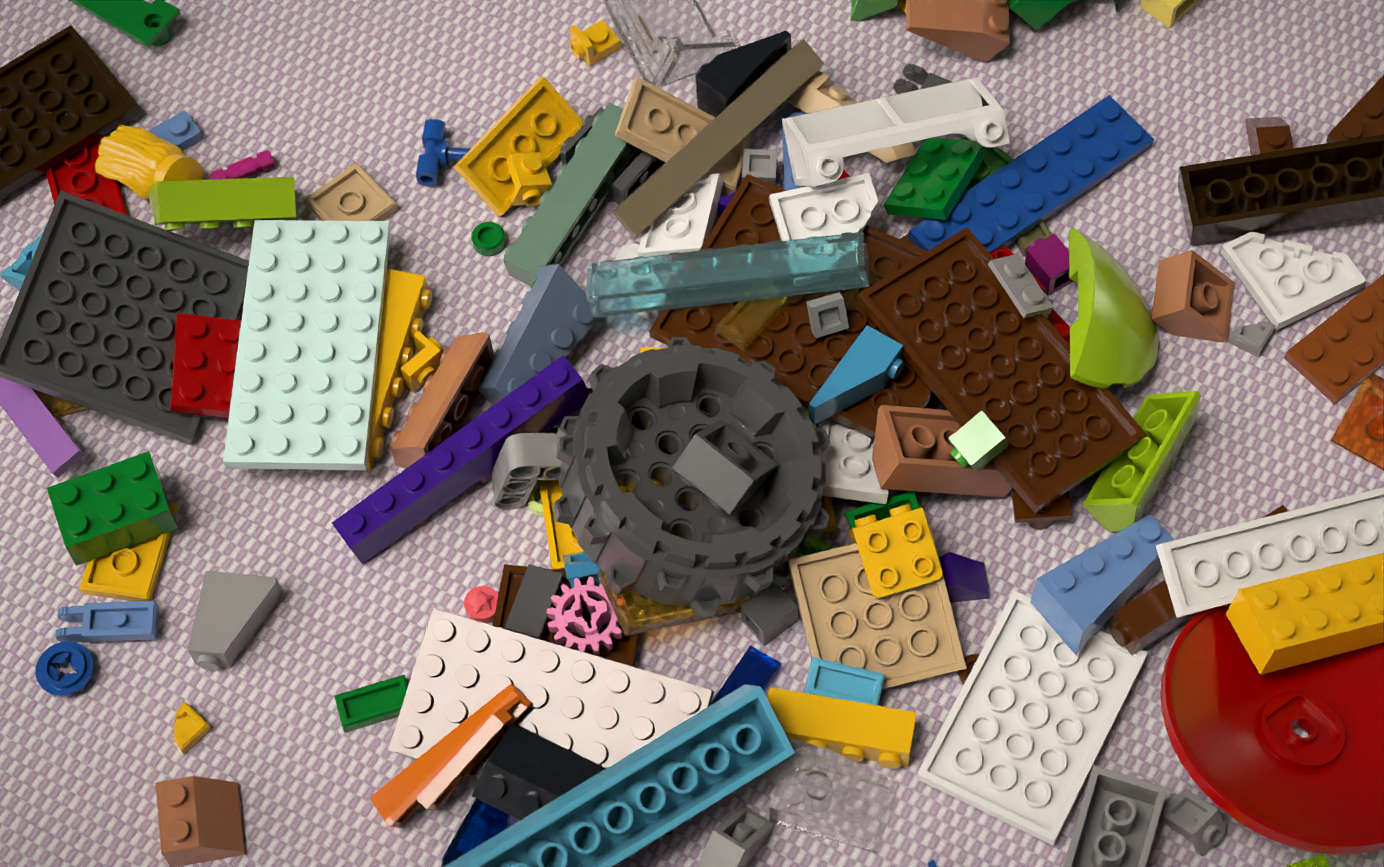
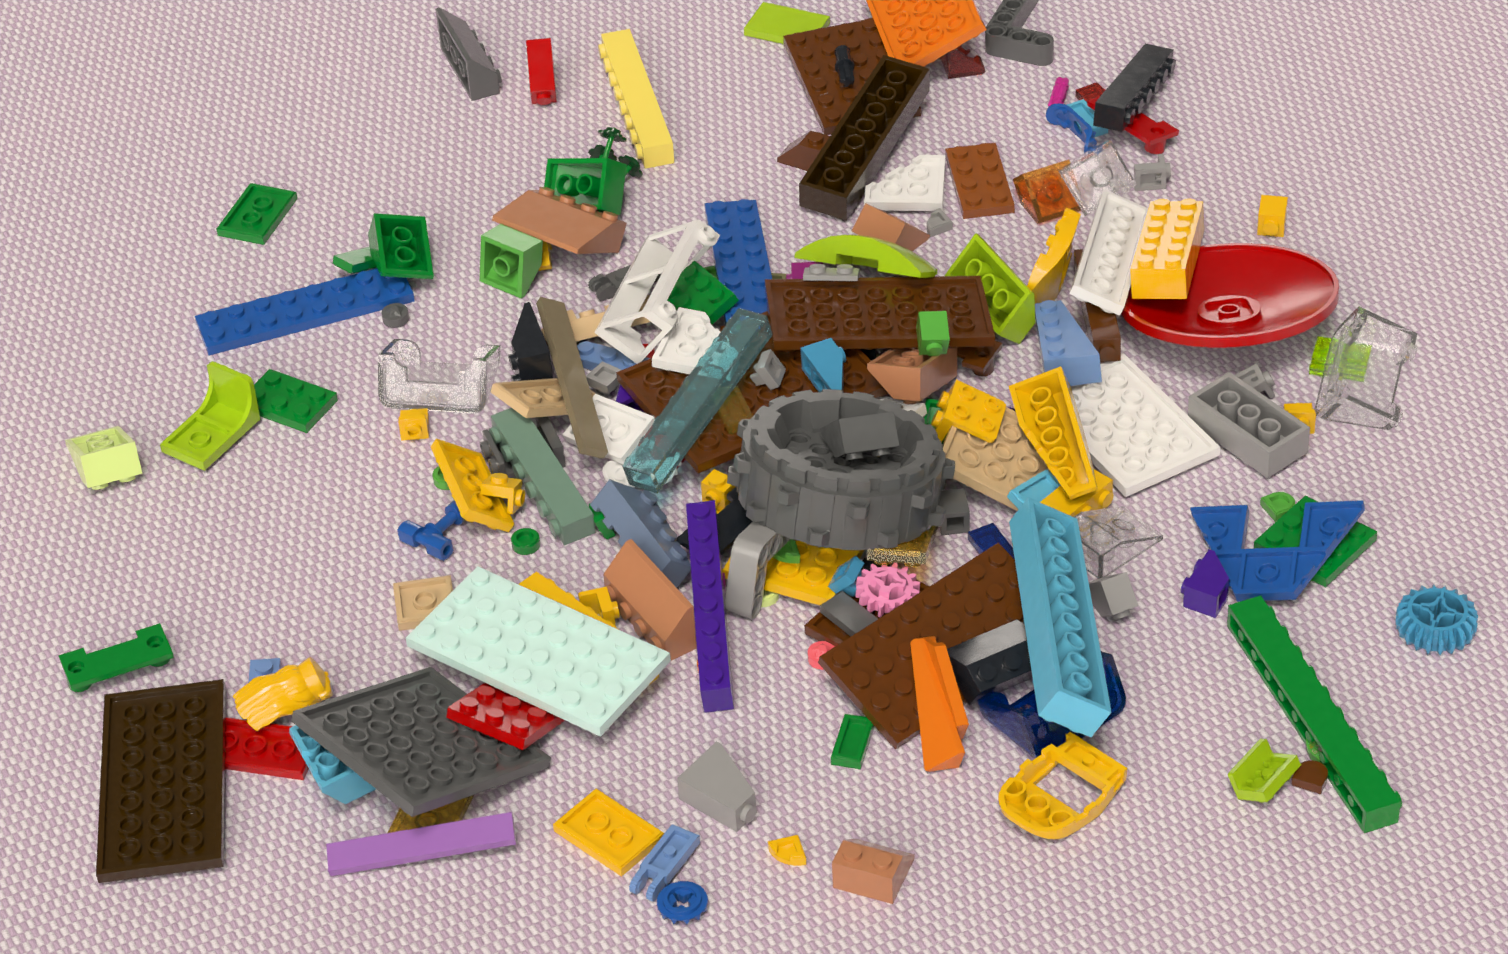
camera: 60 degrees left, 20 degrees down
green brick [47,451,178,566] -> none
lime slope [148,177,296,231] -> none
dark pink axle [210,150,275,179] -> none
none -> yellow wedge [1009,366,1098,500]
none -> yellow slope [1027,208,1081,304]

